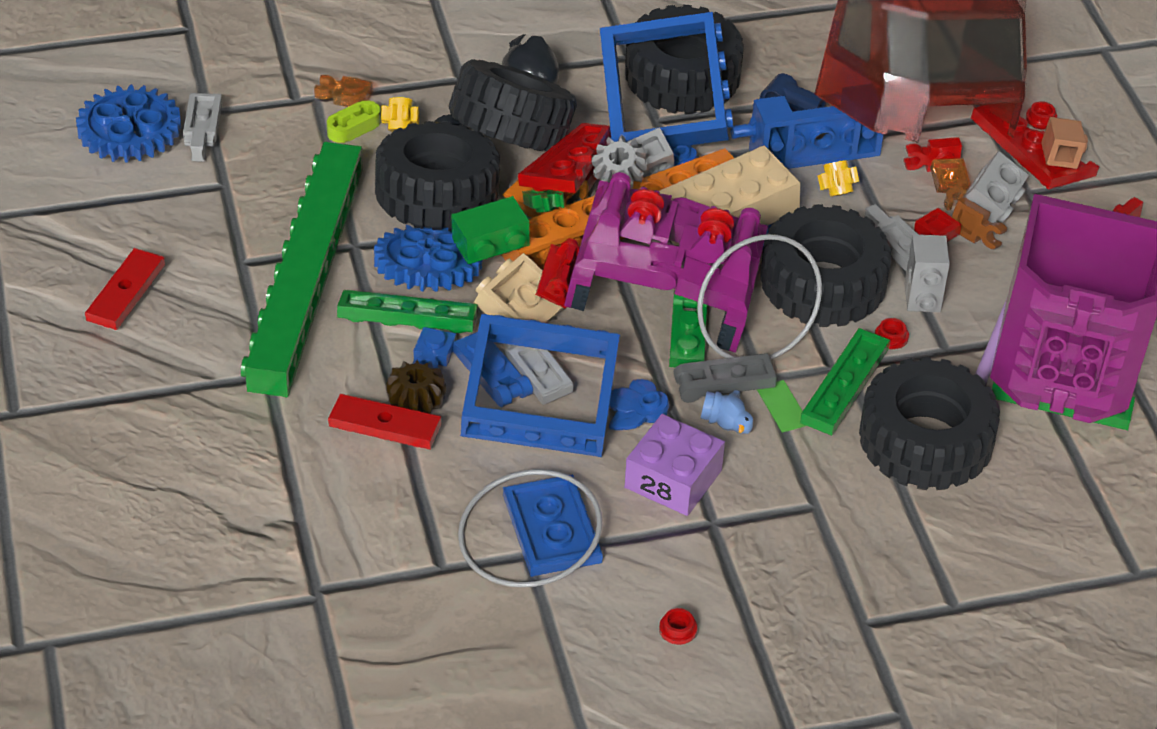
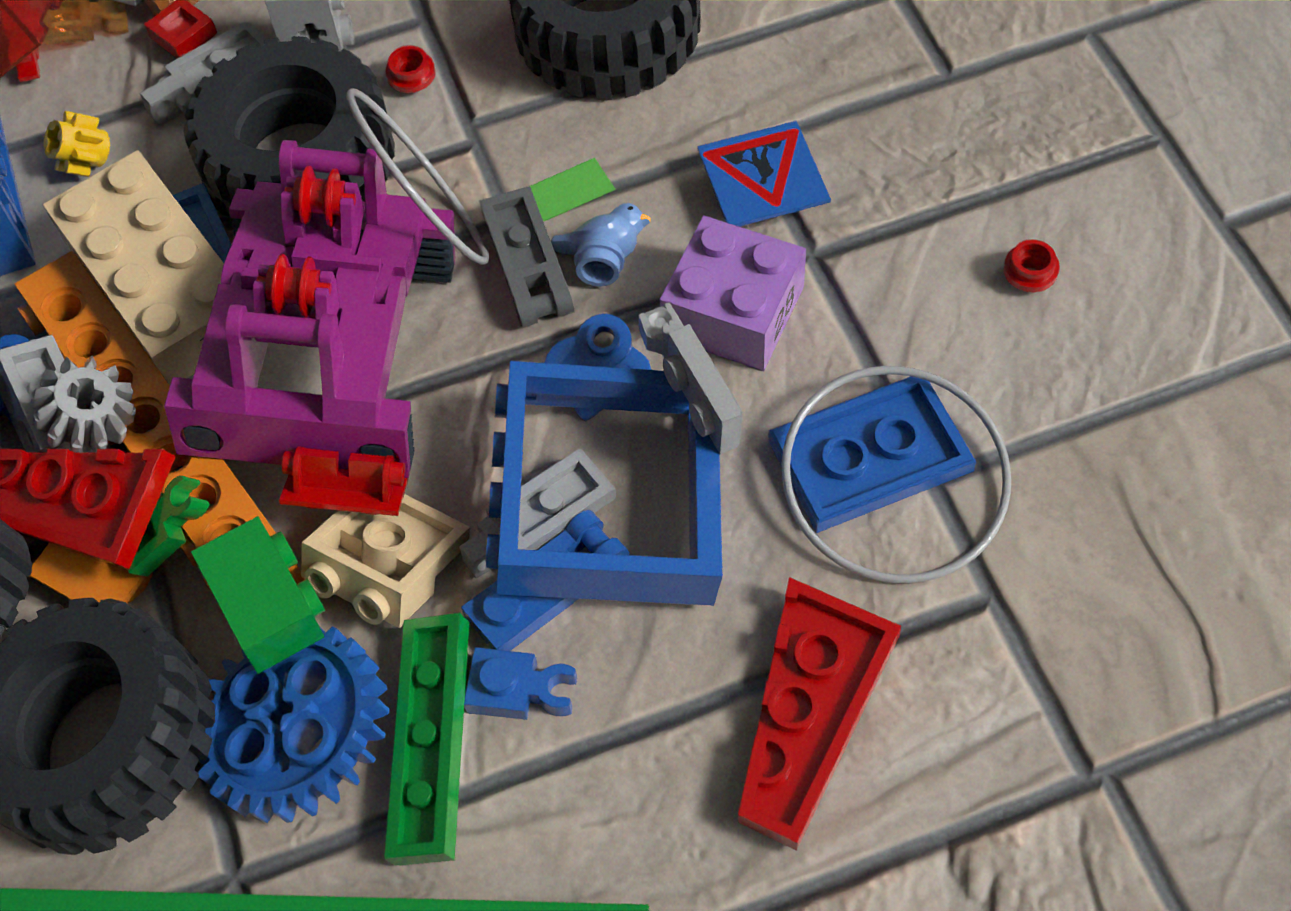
camera: 90 degrees left, 15 degrees up
red tile [328,393,441,450] -> none
dark brown gear [386,359,446,414] -> none
green plate [669,290,707,368] -> none
green plate [800,328,890,436] -> none
none -> light grey hinge [638,302,743,454]
none -> blue piece [697,121,831,227]
none -> red wing [738,577,902,851]

